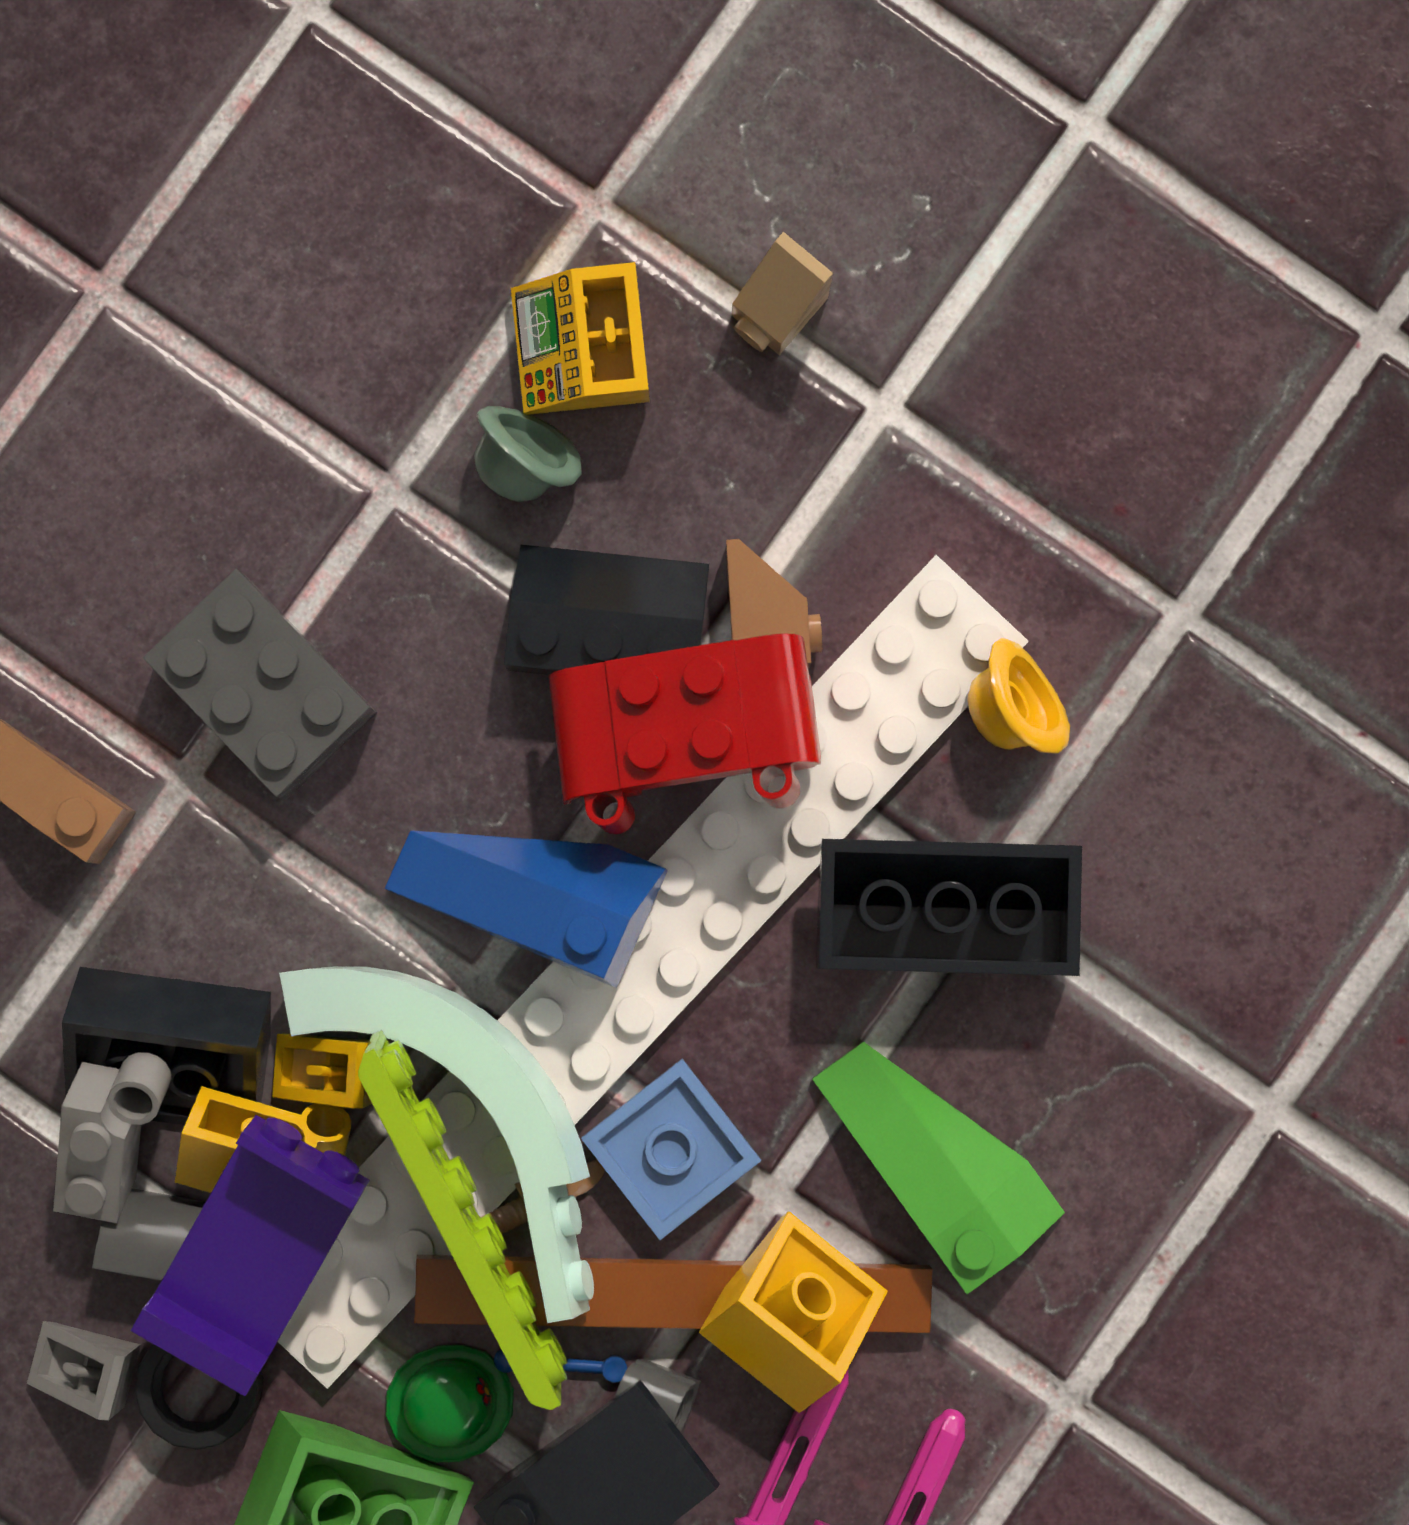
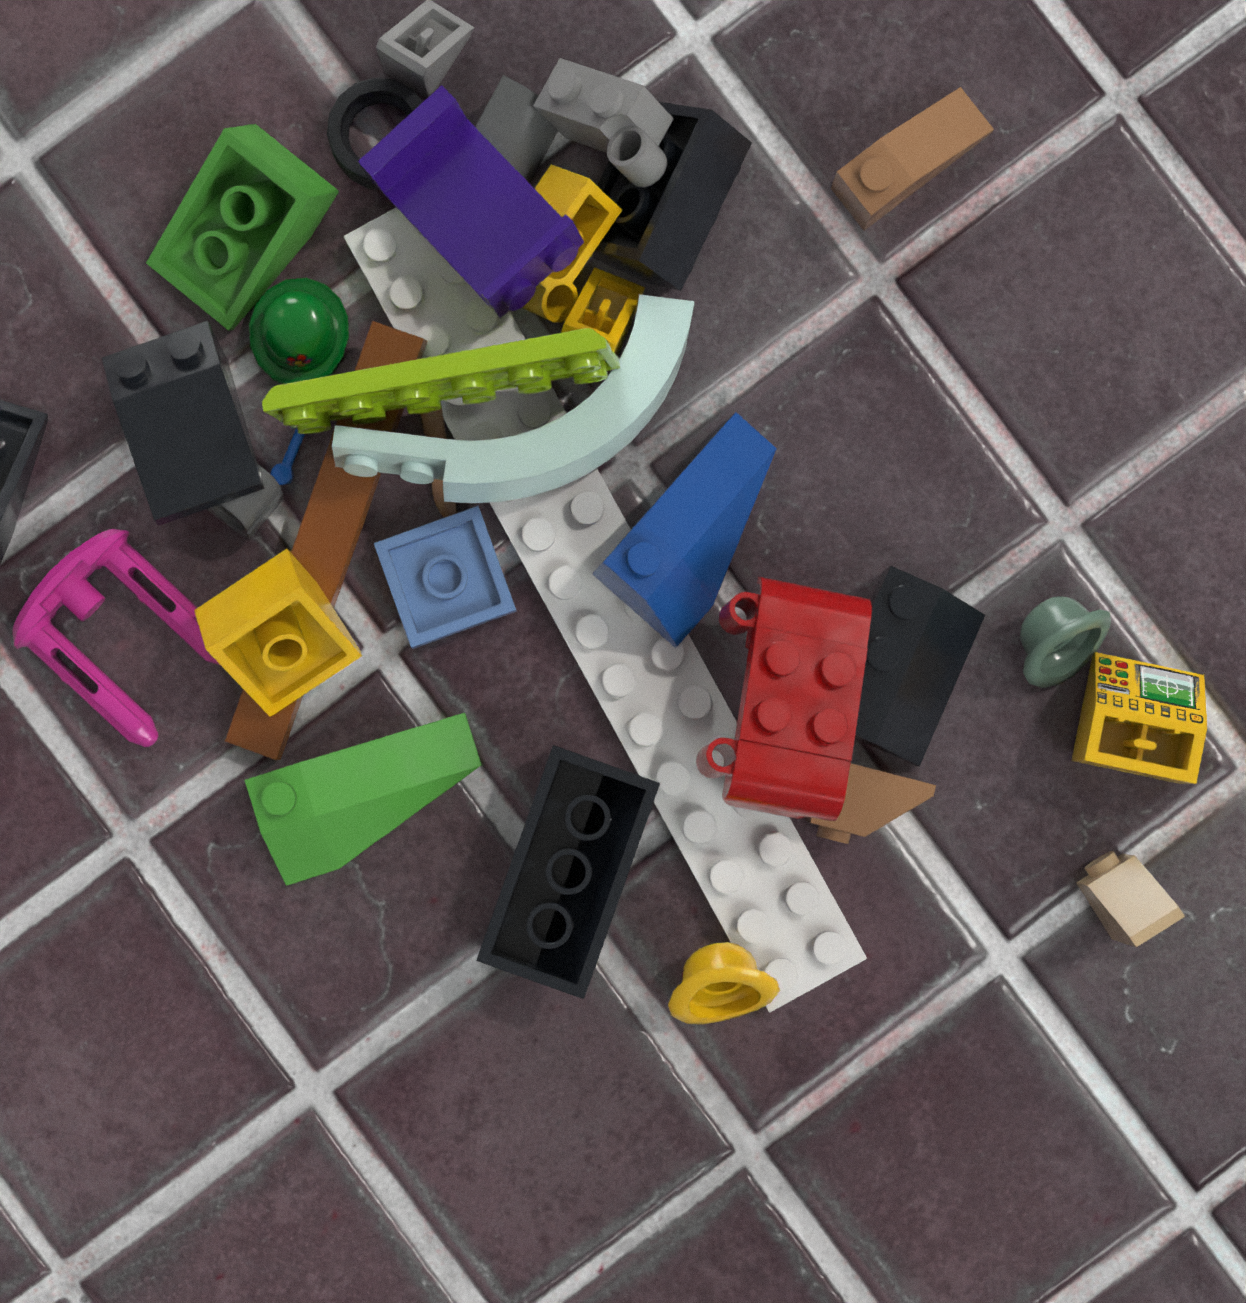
camera: 110 degrees right, 0 degrees up
dark grey brick [143,569,377,800] -> none

